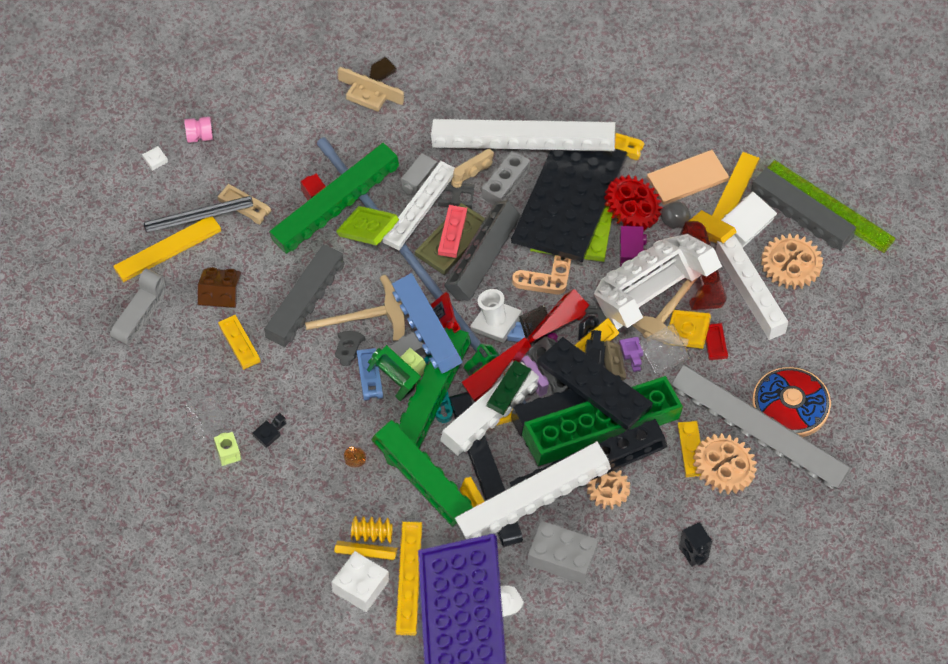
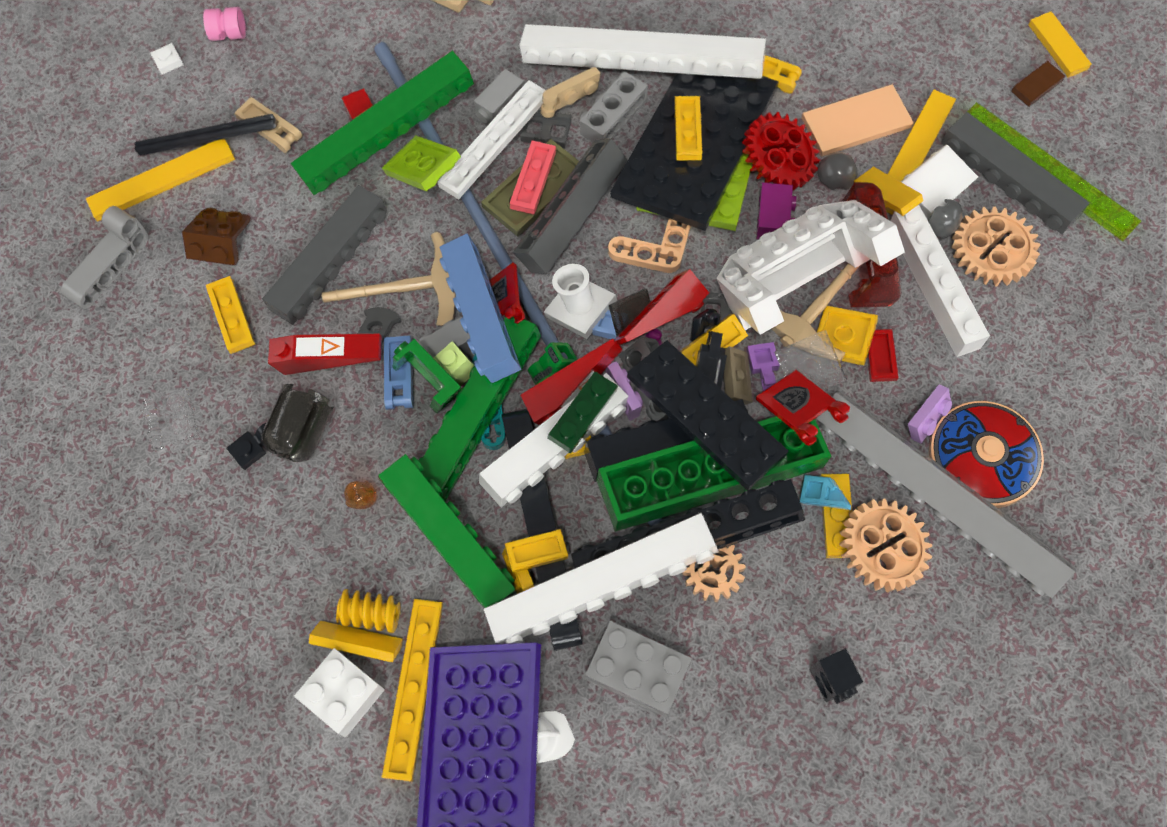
camera: 10 degrees right, 10 degrees up
yellowish green brick [214,432,241,466] -> none
none -> clear smoke cylinder [261,384,334,462]
none -> red slope [268,334,382,375]
none -> yellow tile [505,529,568,573]
none -> yellow tile [675,96,702,160]
none -> red flag [756,370,850,446]
none -> medium azure tile [800,475,851,510]
none -> lavender plate [908,384,952,444]
none -> dark grey hair [928,199,963,238]
none -> reddish brown tile [1011,61,1065,107]
none -> yellow tile [1029,11,1091,78]

